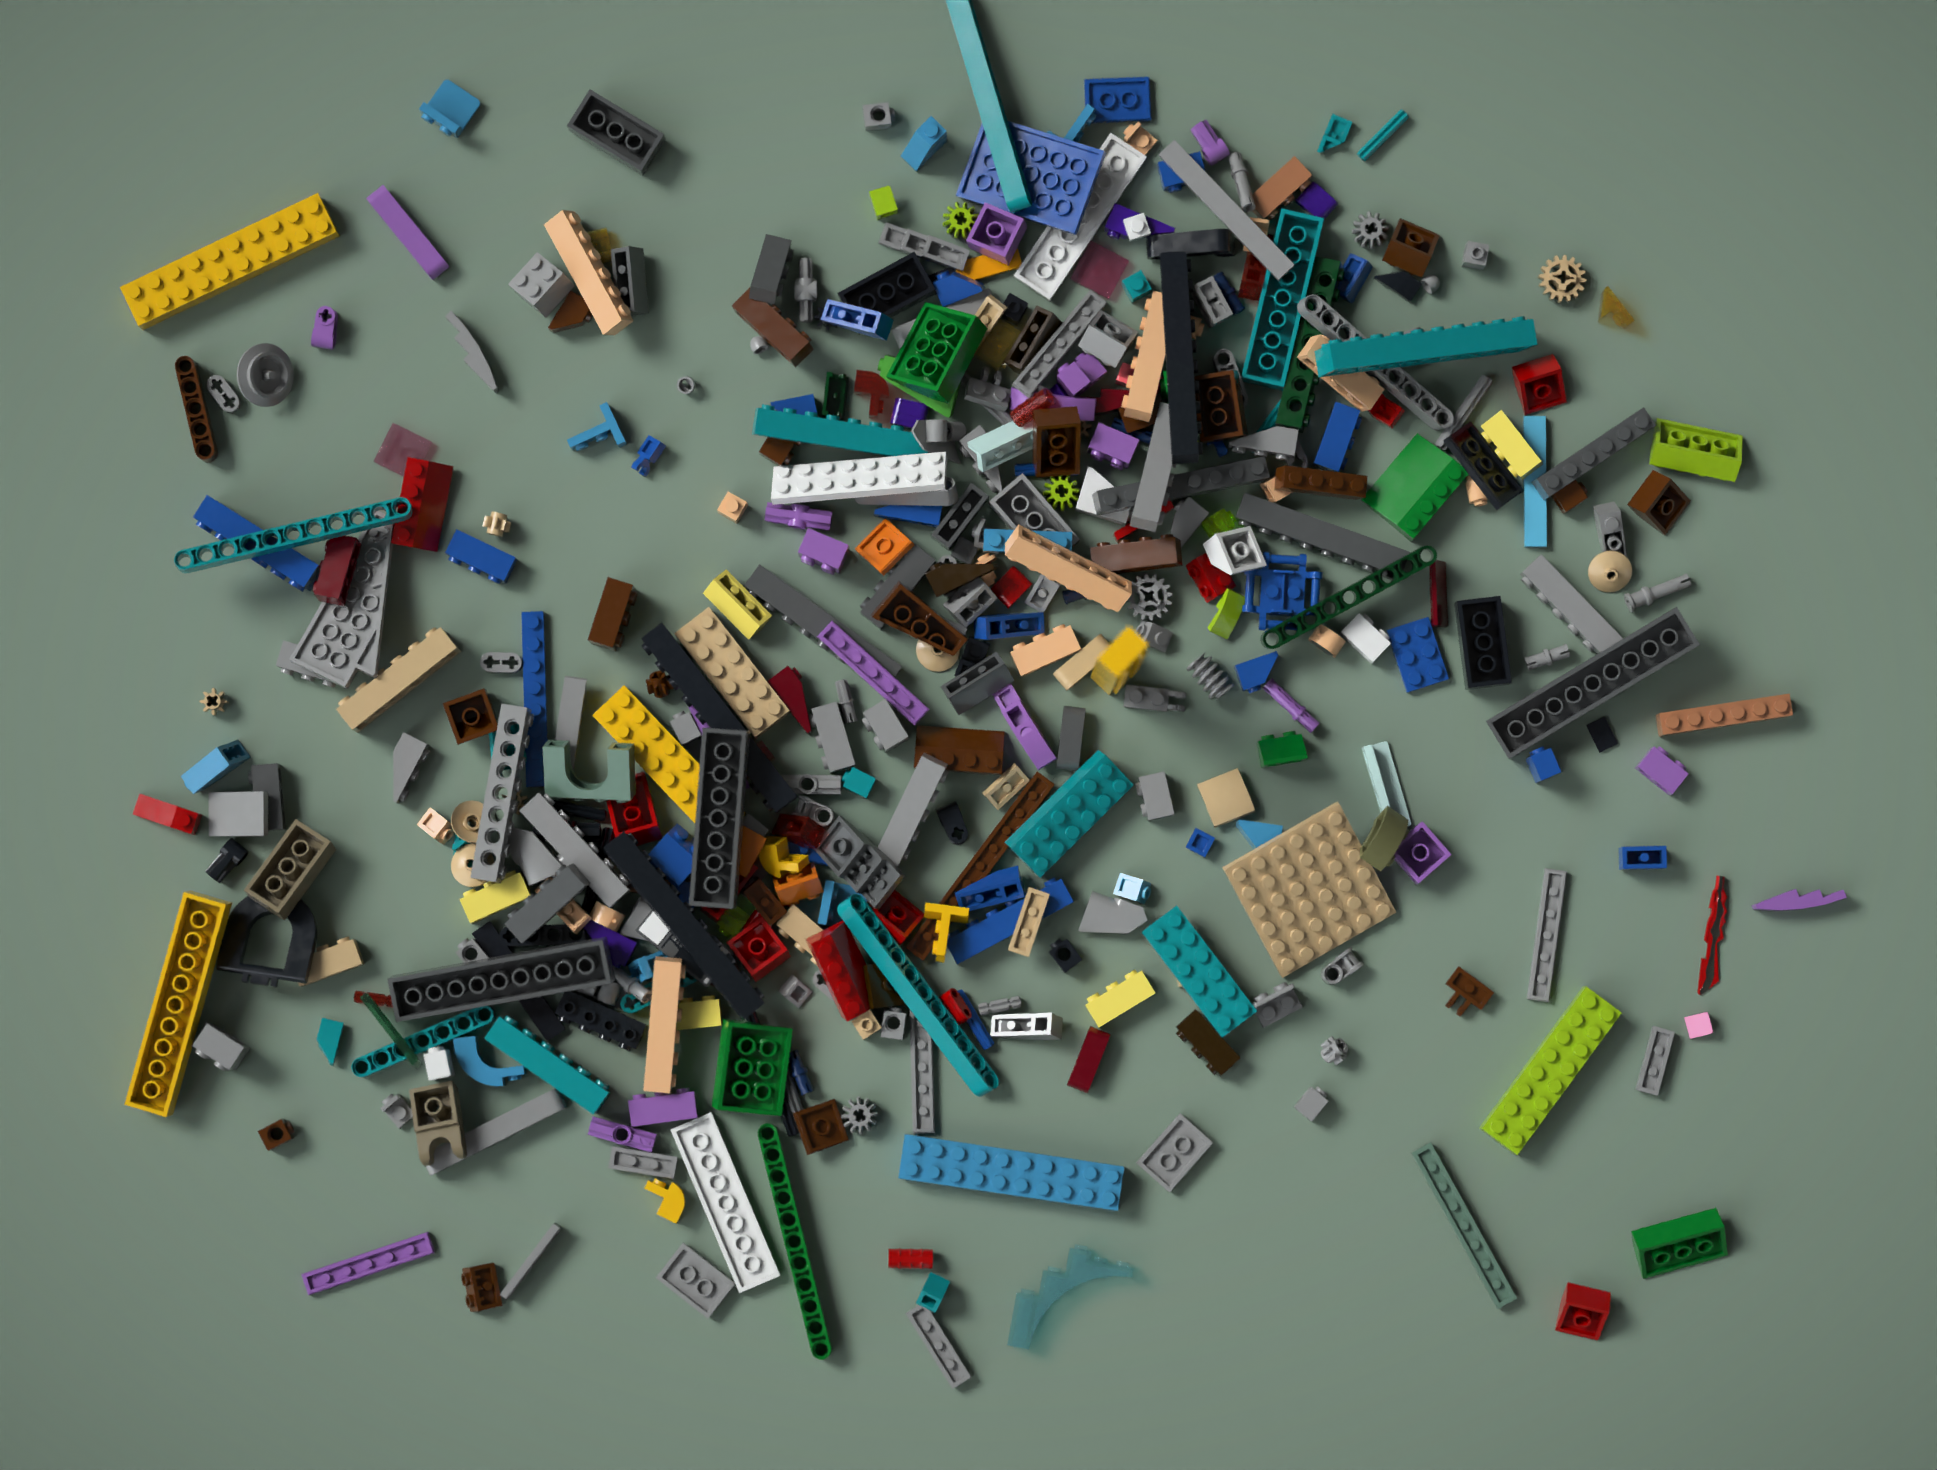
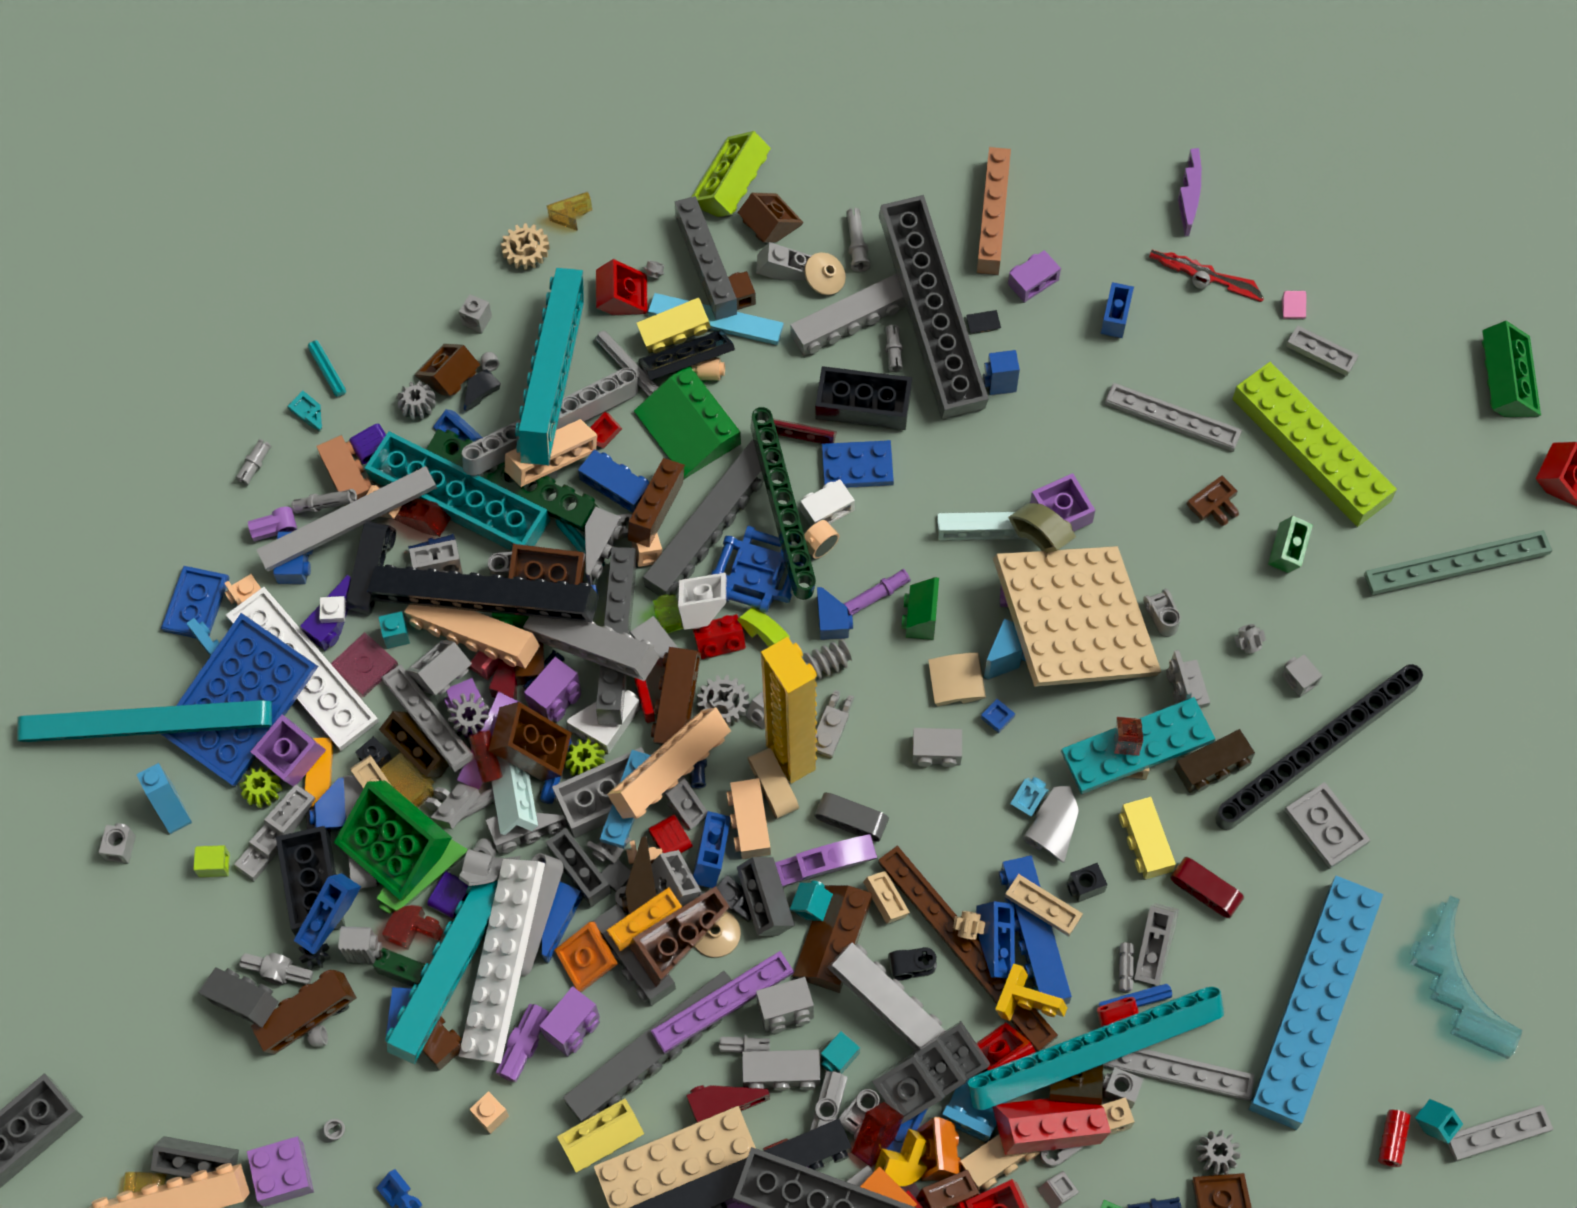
camera: 70 degrees left, 20 degrees down
teal brick [1004,750,1134,878] -> none
none -> light grey pin [235,439,272,485]
none -> medium lavender brick [247,1136,314,1207]
none -> light grey brick [338,926,382,965]
none -> light grey gear [448,693,489,734]
none -> light orange tile [606,887,682,951]
none -> light grey plate [643,260,665,278]
none -> teal brick [790,880,833,921]
none -> tan gear [953,911,985,940]
none -> clear red slope [1114,717,1143,756]
none -> light grey hinge [1192,271,1210,289]
none -> black beam [1215,664,1423,830]
none -> green brick [1268,516,1313,573]

